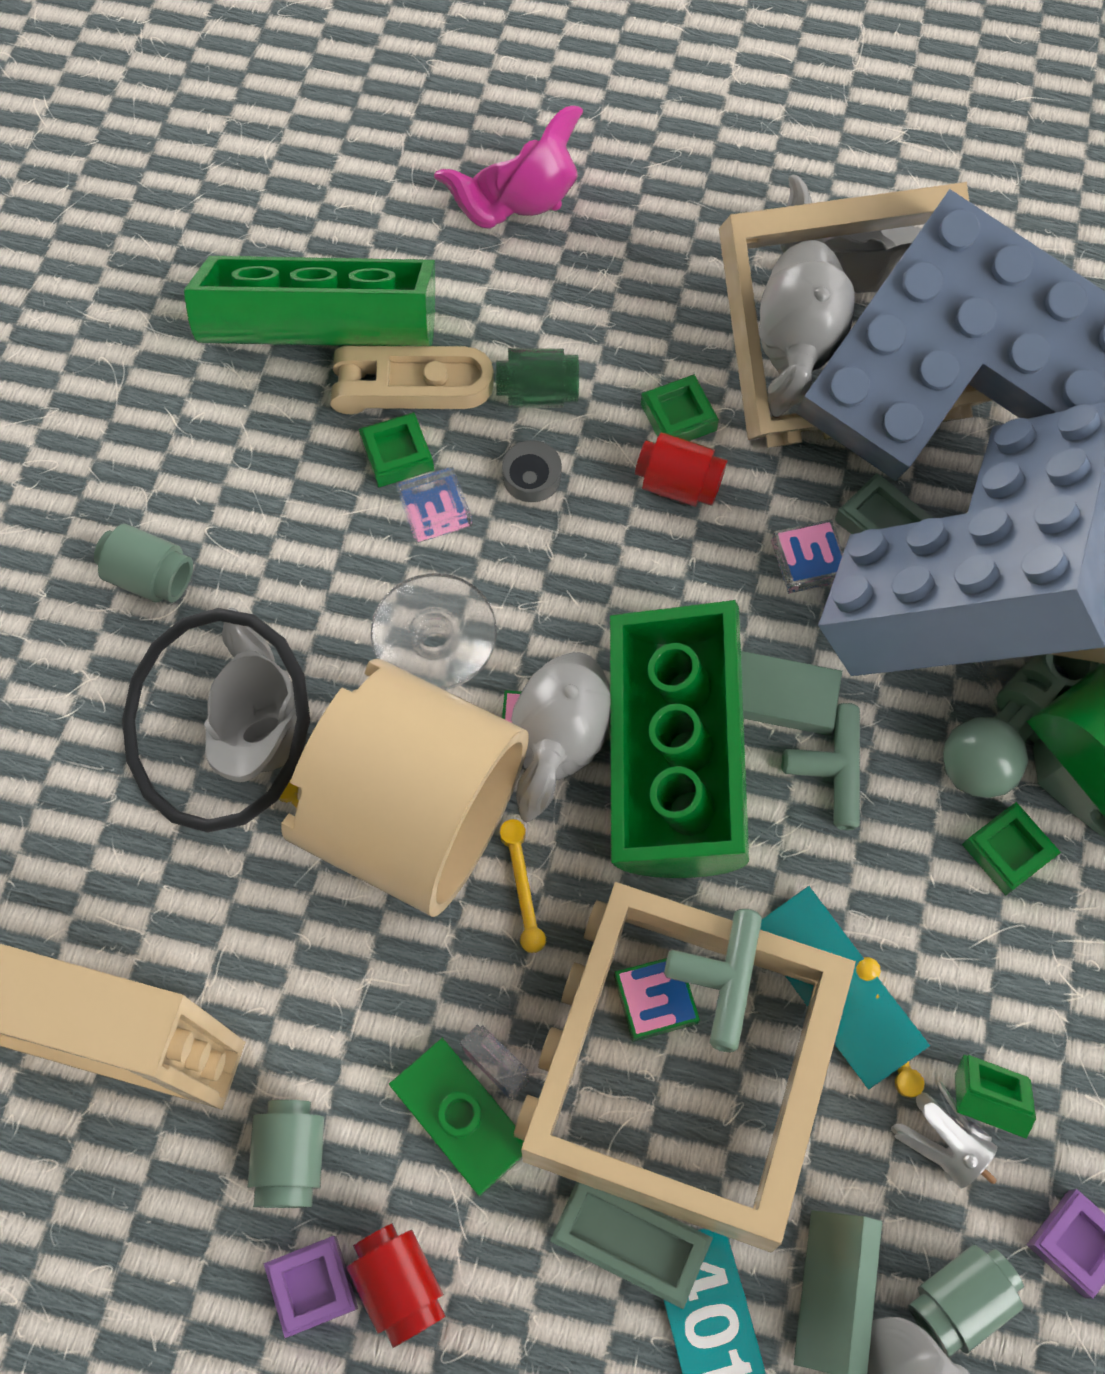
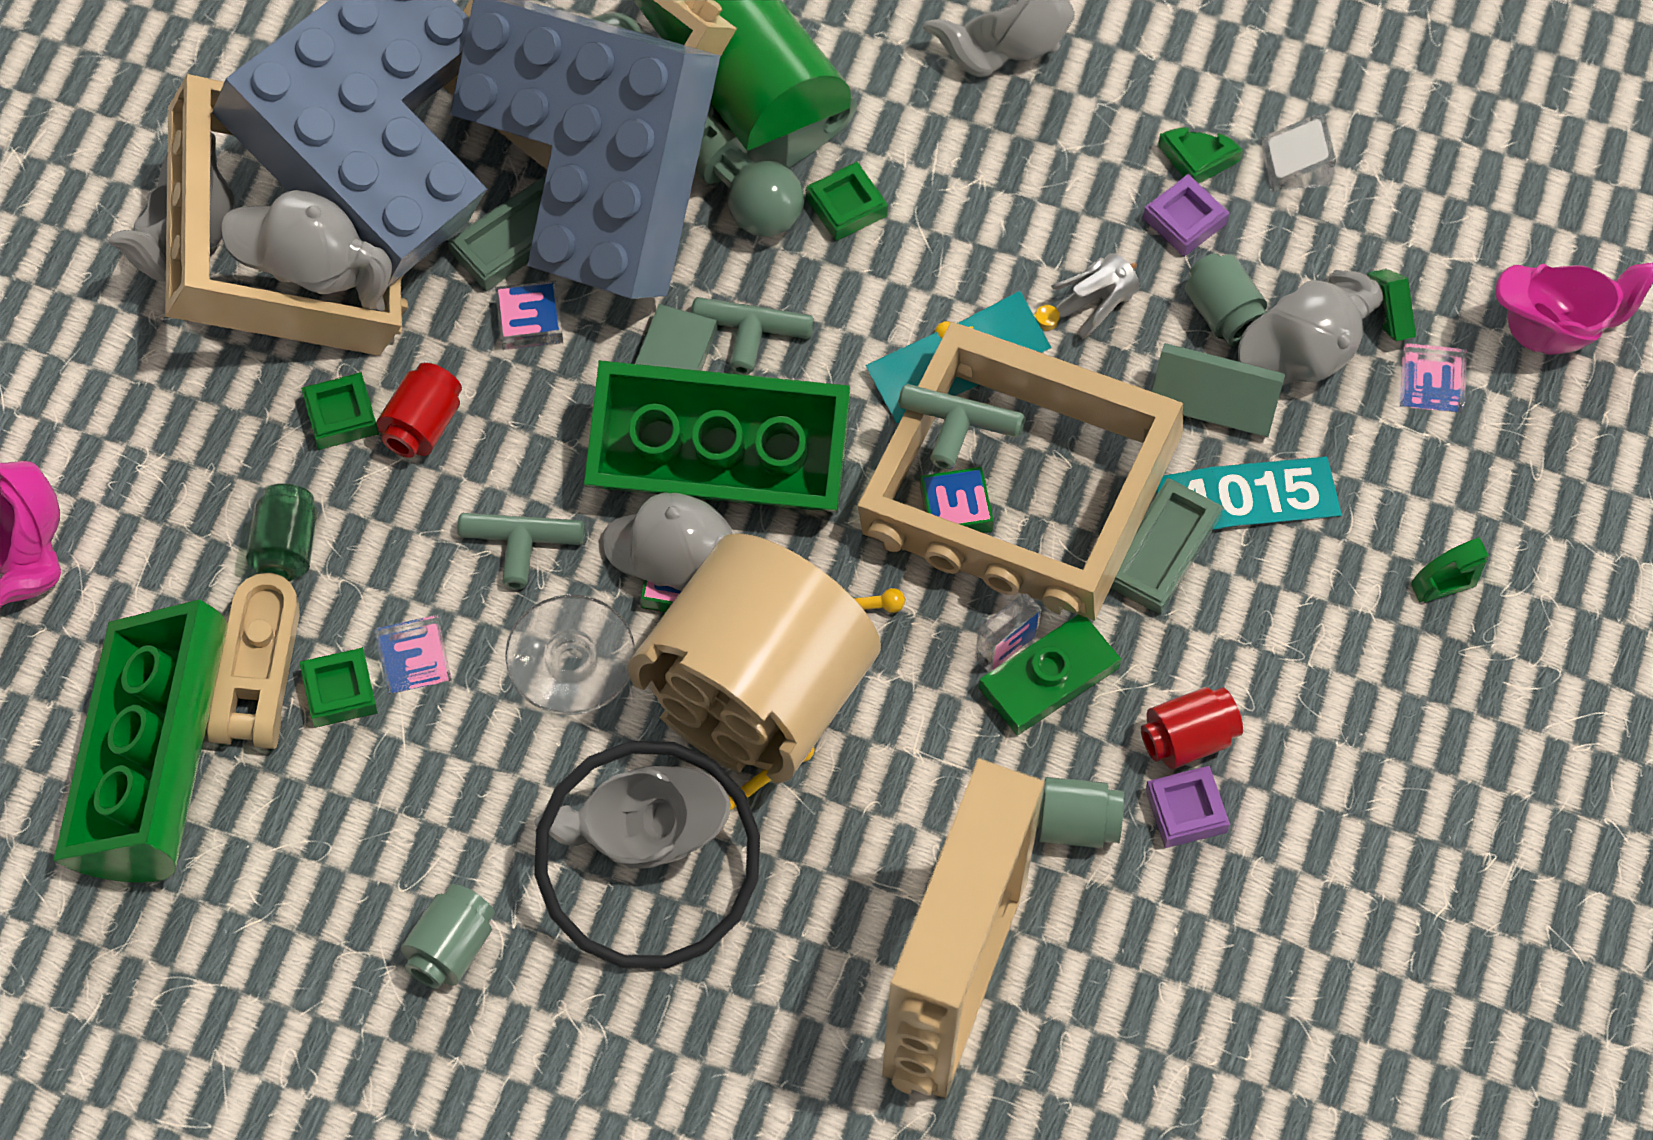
camera: 85 degrees left, 5 degrees down
dark grey tile [502,440,562,502] -> none
green tile [955,1054,1036,1139] -> none
none -> sand green piece [457,512,585,590]

